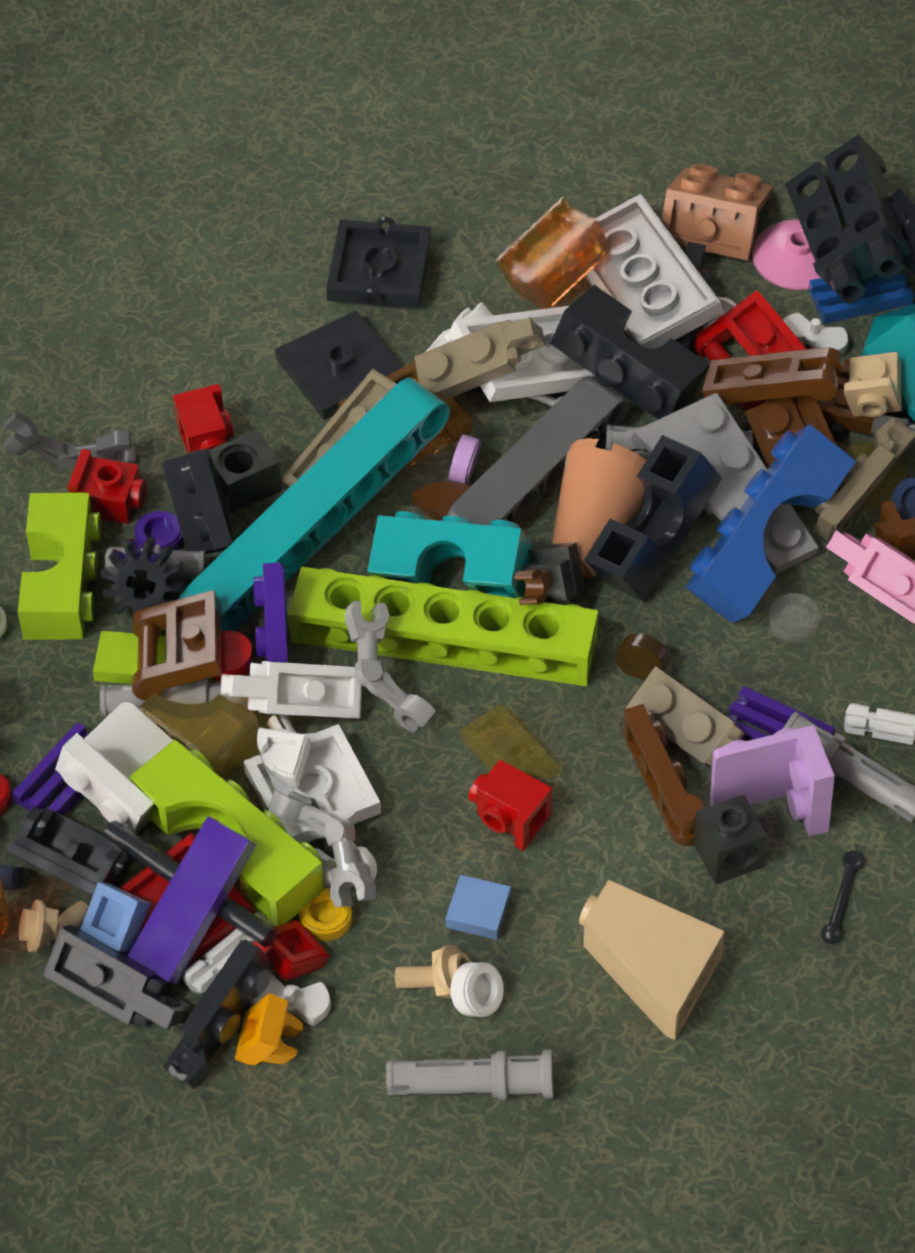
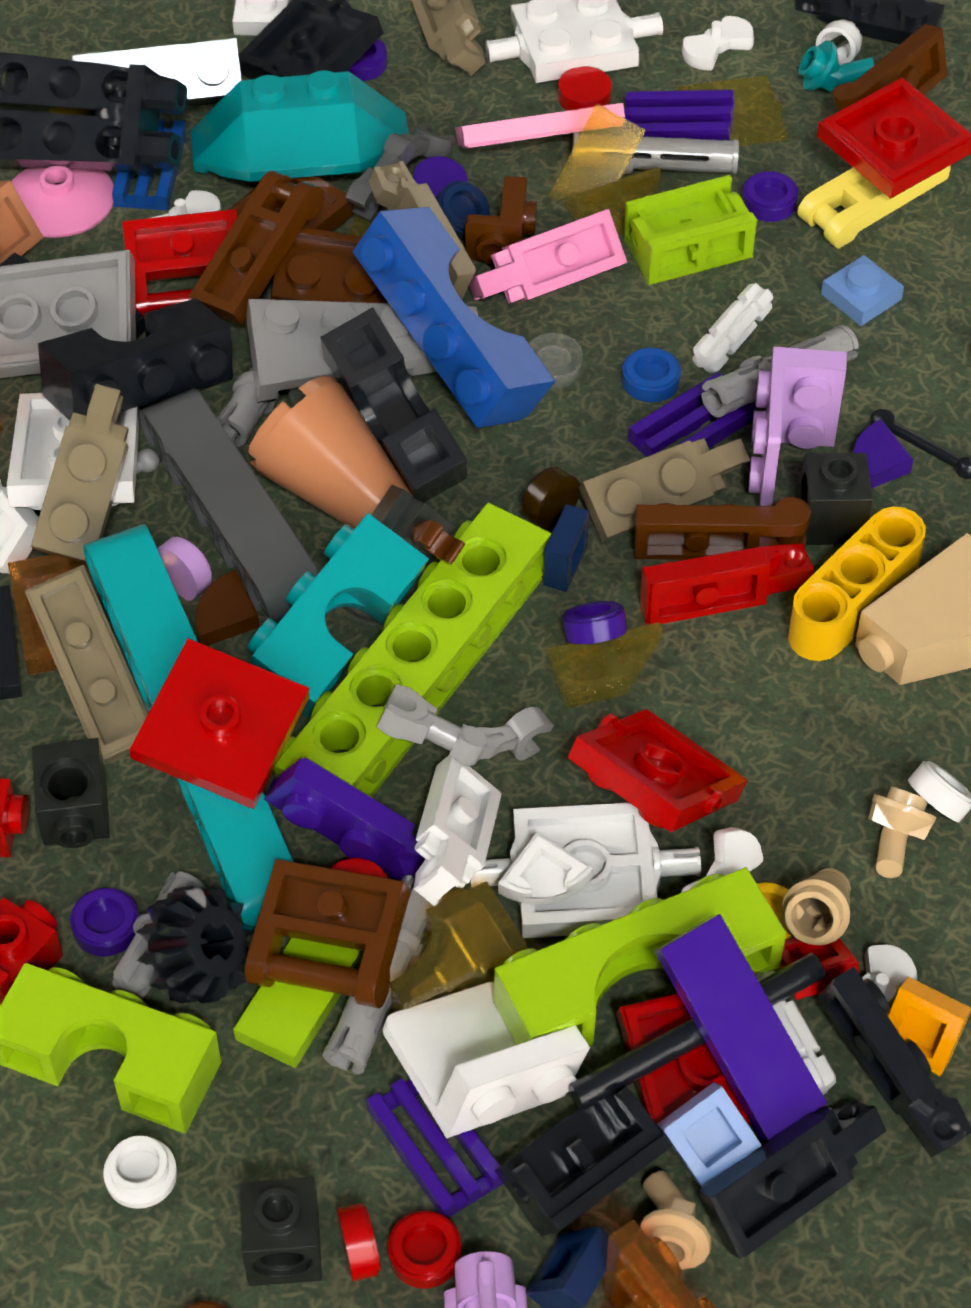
camera: 70 degrees left, 0 degrees up
black bracket [162,448,235,552] -> none
light grey piece [268,790,376,908] -> none
medium blue tile [445,875,511,940] -> none
red brick [468,759,552,851] -> none
tan bracket [844,352,901,417] -> none
none -> red plate [130,638,310,810]
none -> dark blue tile [543,504,589,592]
none -> dark purple tile [562,601,628,644]
none -> red plate [567,709,748,833]
none -> blue tile [622,348,681,402]
none -> red hinge [640,543,814,626]
none -> tan cone [782,868,851,945]
none -> yellow beam [788,506,926,661]
none -> dark purple tile [853,419,913,489]

